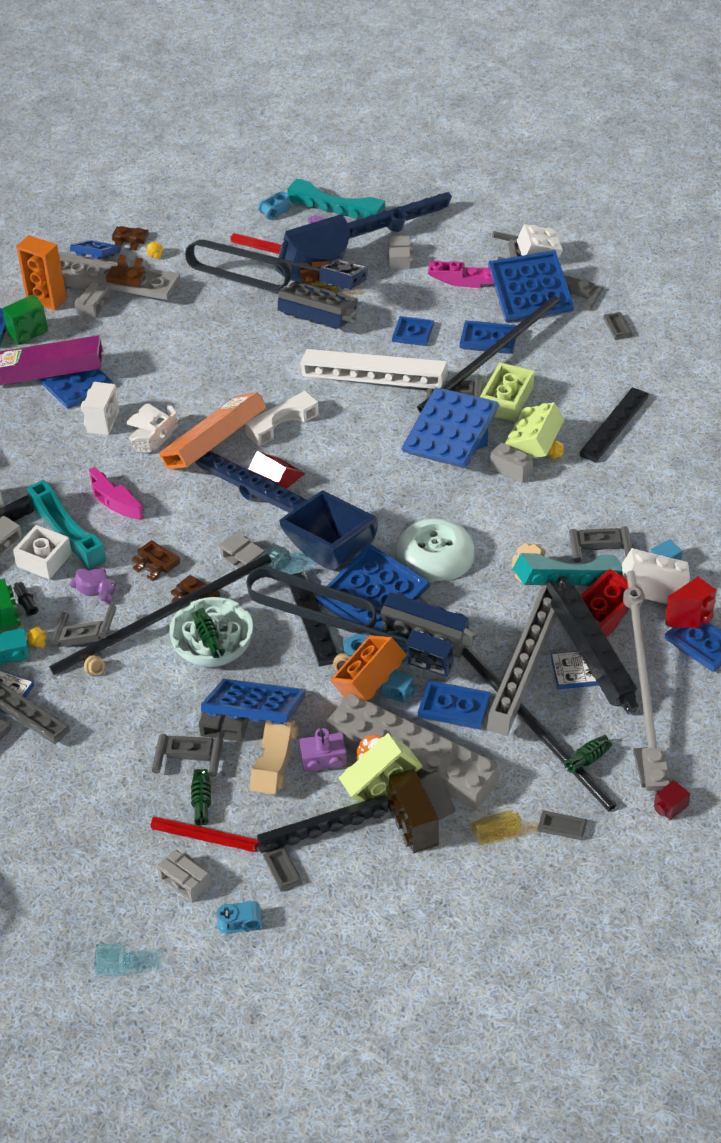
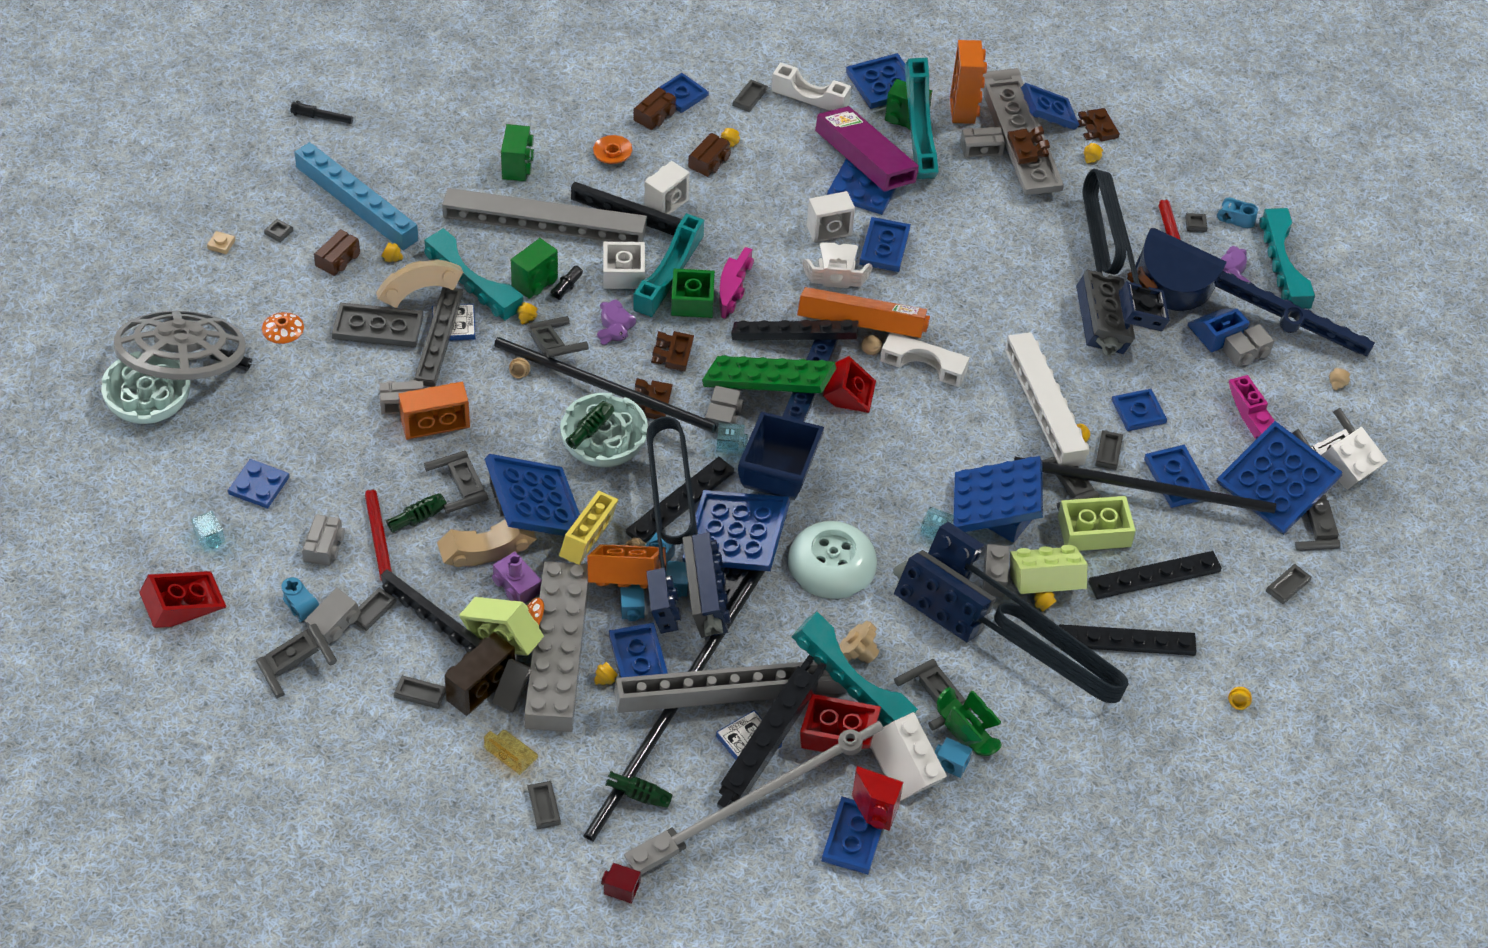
camera: 55 degrees right, 5 degrees up
none -> red slope [139,571,226,628]
none -> plate [228,459,290,509]
none -> dark grey plate [256,624,337,698]
none -> light grey brick [305,587,361,644]
none -> light grey brick [380,380,424,414]
none -> dark grey tile [394,675,446,709]
none -> orange brick [398,381,470,440]
none -> light yellow brick [559,490,619,565]
none -> yellow plate [594,662,619,685]
none -> green brick [671,268,715,318]
none -> green plate [702,355,836,393]
none -> black plate [731,320,859,340]
none -> blue plate [859,217,911,272]
none -> tan plate [861,335,882,355]
none -> piece [893,522,1129,703]
none -> teal arch [905,57,939,179]
none -> clear light blue brick [920,507,954,540]
none -> green piece [937,687,1002,756]
none -> black plate [1088,551,1222,599]
none -> dark grey tile [1095,430,1123,470]
none -> dark grey tile [1185,213,1208,232]
none -> blue slope [1187,308,1250,353]
none -> yellow plate [1228,687,1252,710]
none -> tan plate [1329,368,1350,391]

